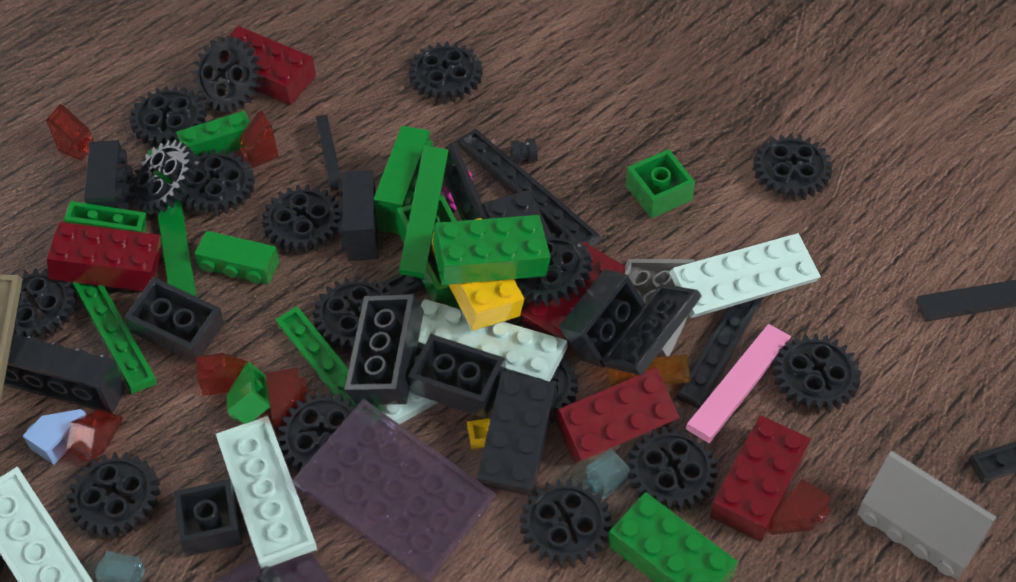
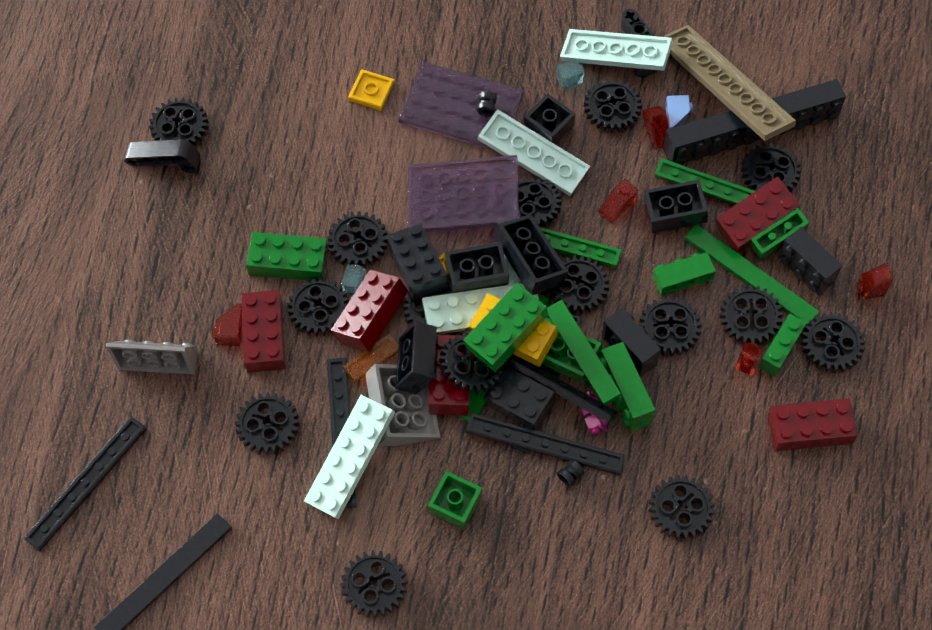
camera: 145 degrees right, 10 degrees up
black gear [130,140,197,215] -> none
black gear [192,36,263,112] -> none
green slope [227,361,270,424] -> none
clear red slope [266,367,308,432] -> none
black beam [316,114,341,190] -> none
black tile [601,284,702,376] -> none
bright pink tile [686,324,791,443] -> none

